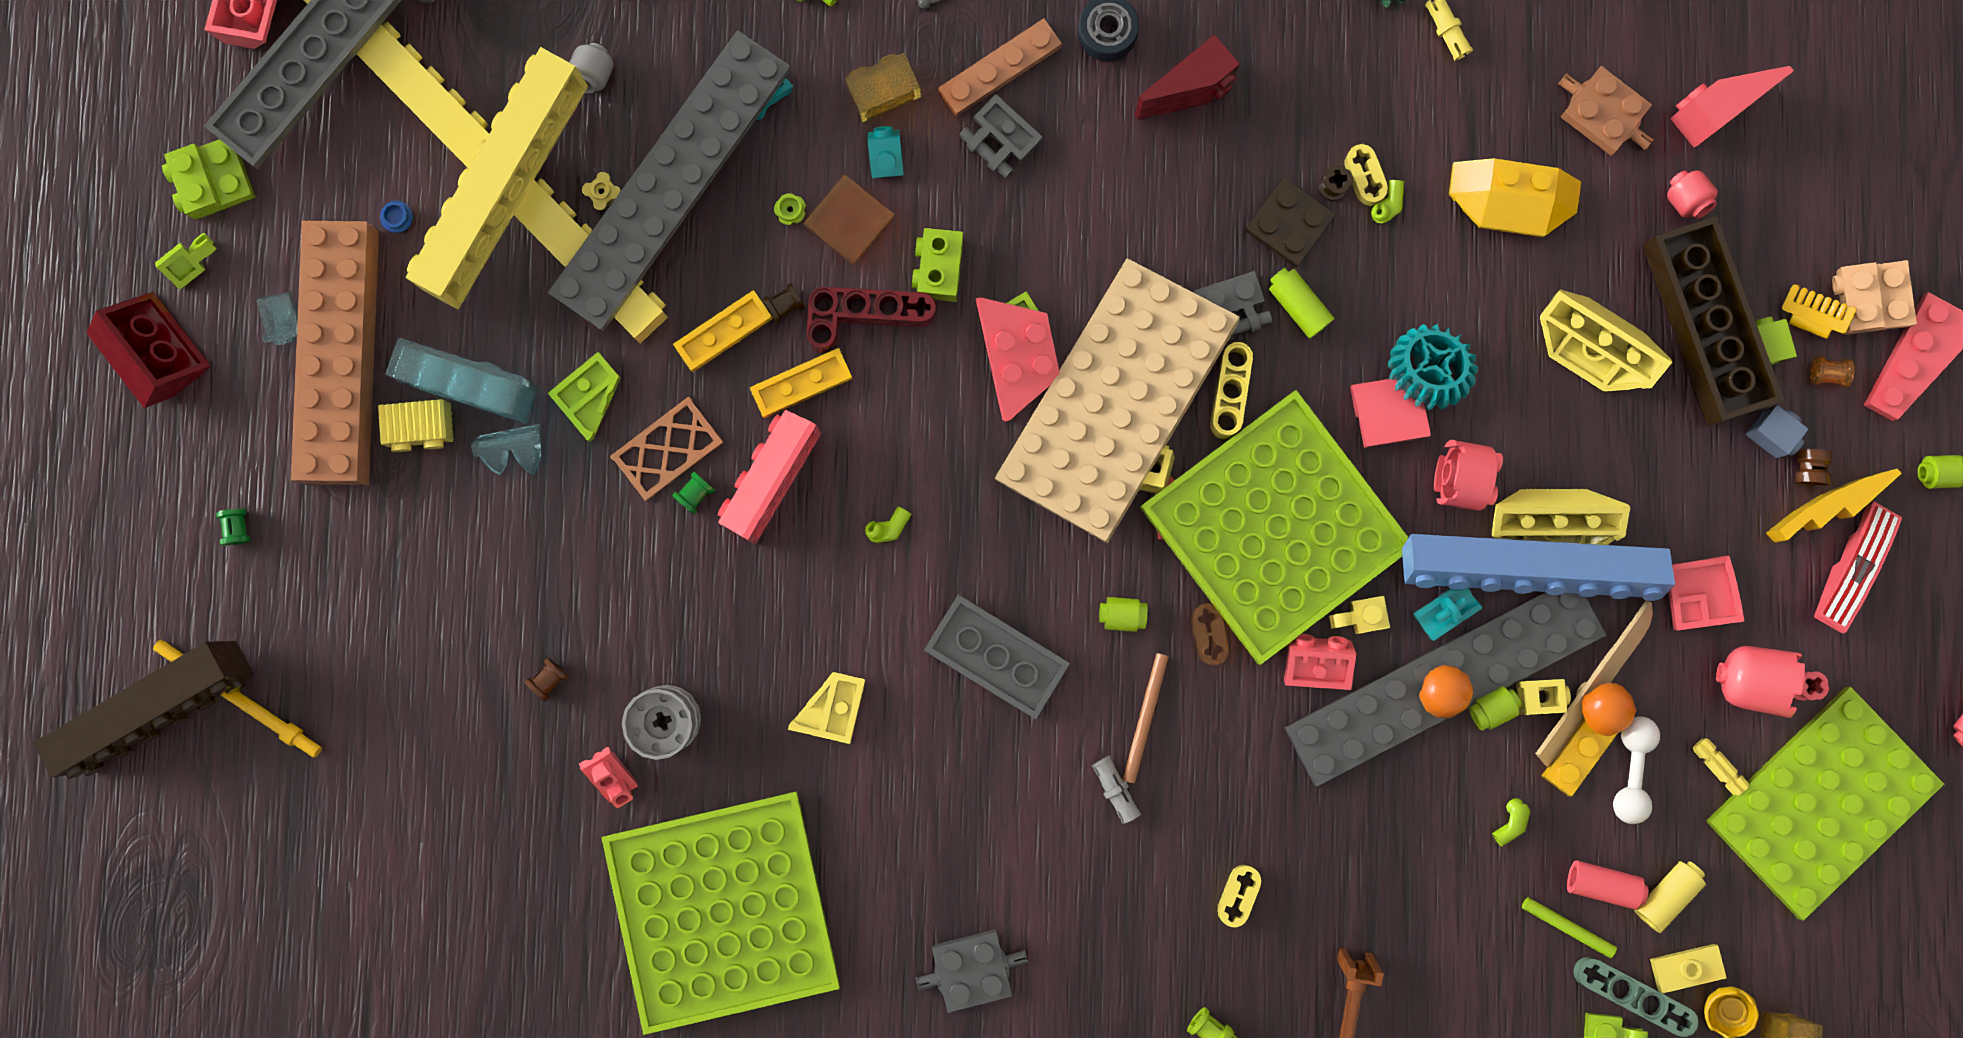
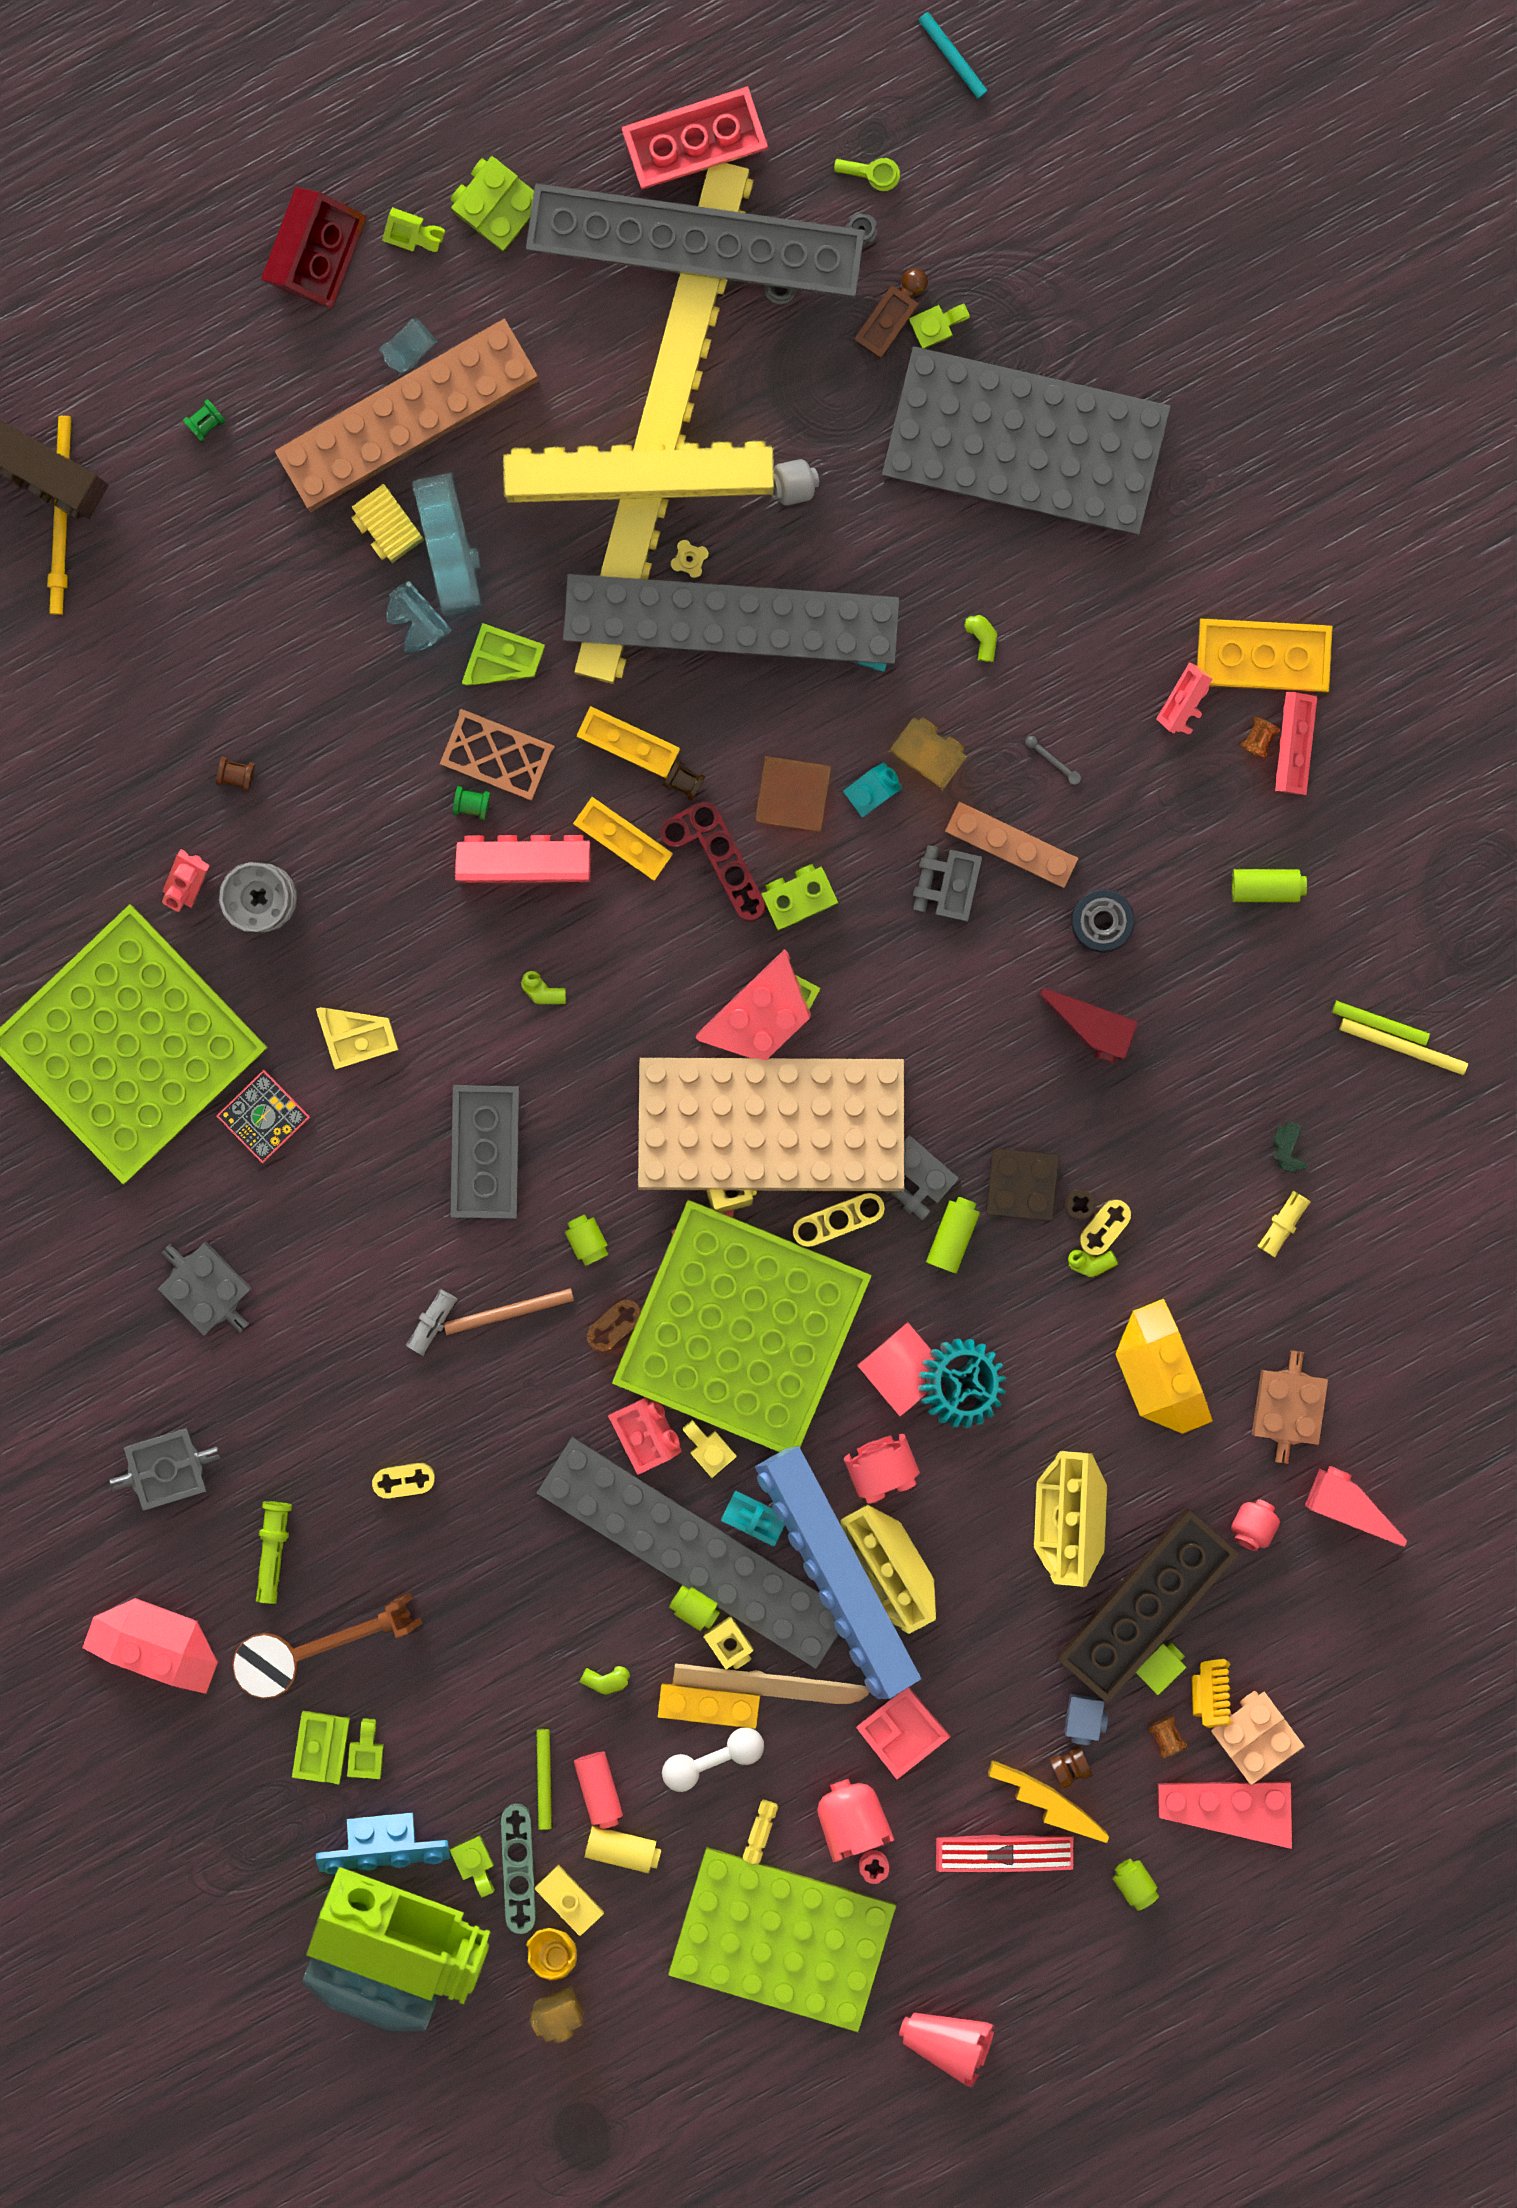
camera: 55 degrees right, 5 degrees up
blue plate [380,201,413,233] -> none
lime plate [774,193,806,225] -> none
orange hair [1419,665,1473,719] -> none
orange hair [1582,682,1636,736] -> none
none -> tile [217,1070,310,1163]

